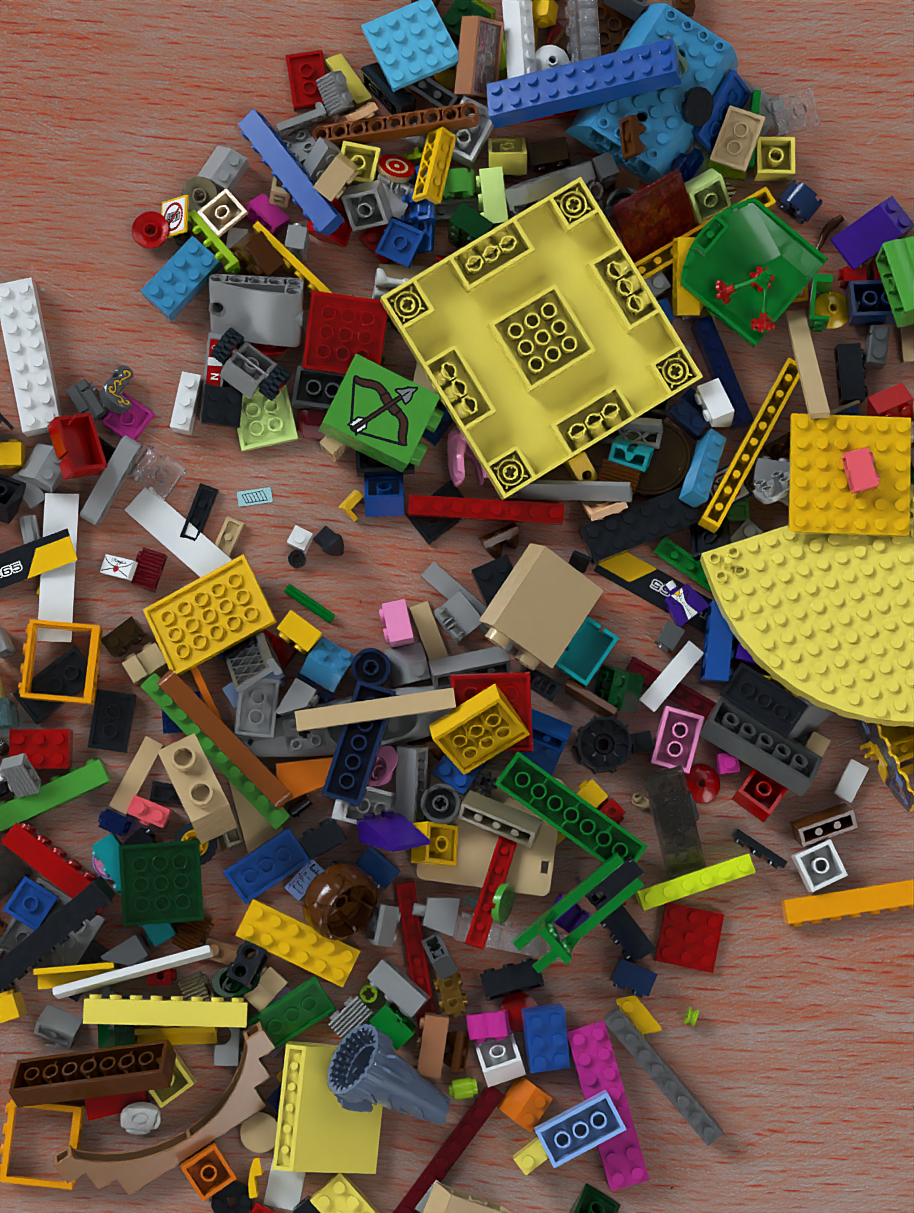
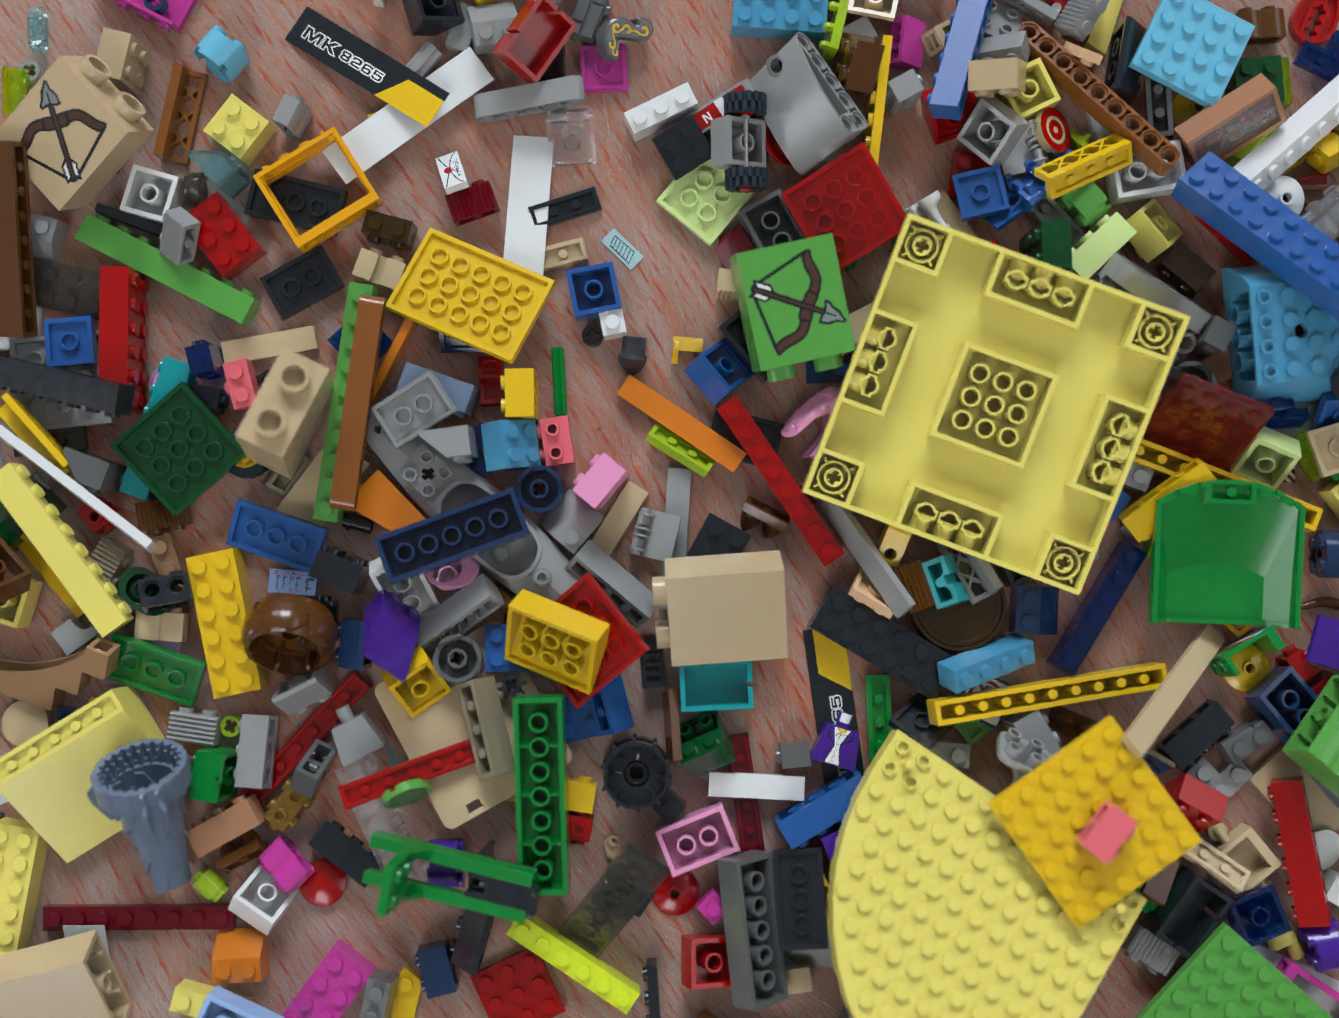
camera: 55 degrees right, 5 degrees up
dark grey fence [225,630,283,693] -> none
tan tile [295,688,456,732] -> none
blue brick [521,1003,570,1073] -> none
black slope [568,550,591,573] -> none
reddish brown tile [619,115,647,159] -> none
white slope [695,378,734,427] -> none
red plant [716,266,776,332] -> none
none -> coral brick [536,415,576,468]
none -> blue brick [566,261,622,321]
none -> orange tile [617,375,747,473]
none -> lime plate [645,422,716,478]
none -> light grey plate [1183,756,1253,798]

